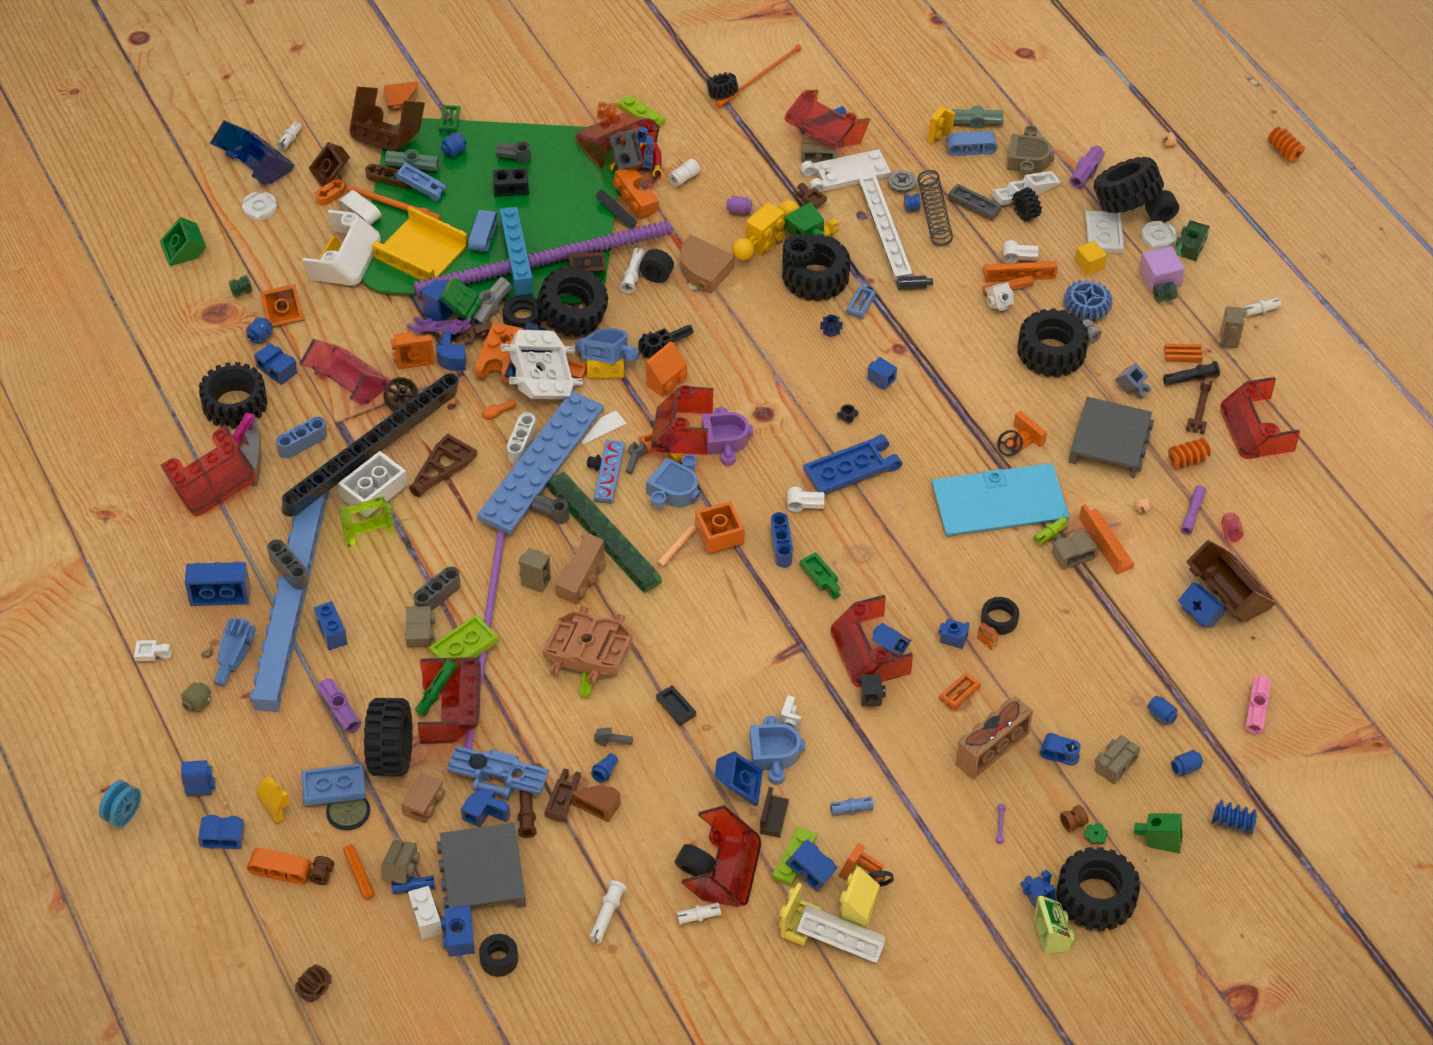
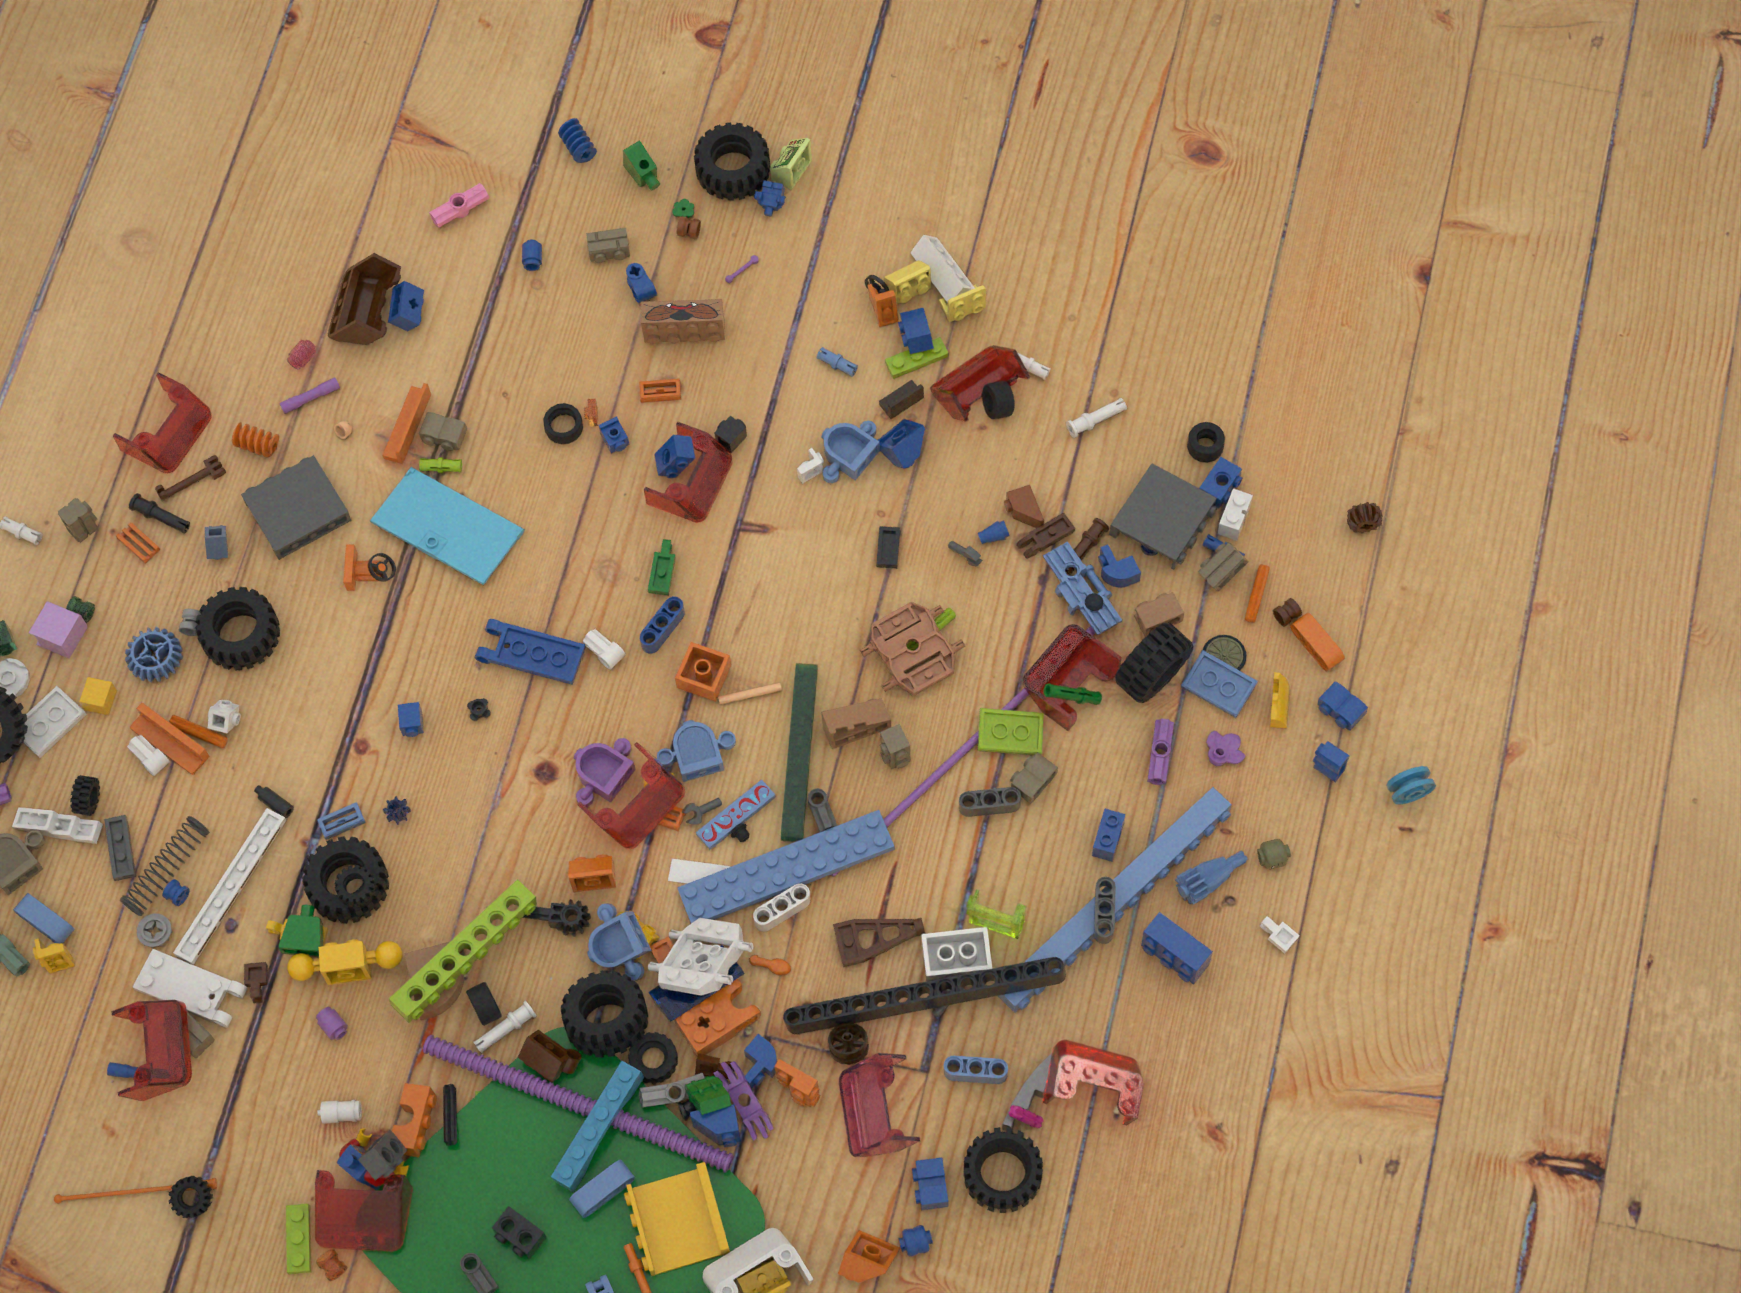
camera: 135 degrees left, 15 degrees up
blue brick [1171,750,1203,776] -> none
none -> lime brick [389,879,537,1023]
none -> medium lavender plate [1206,731,1245,766]

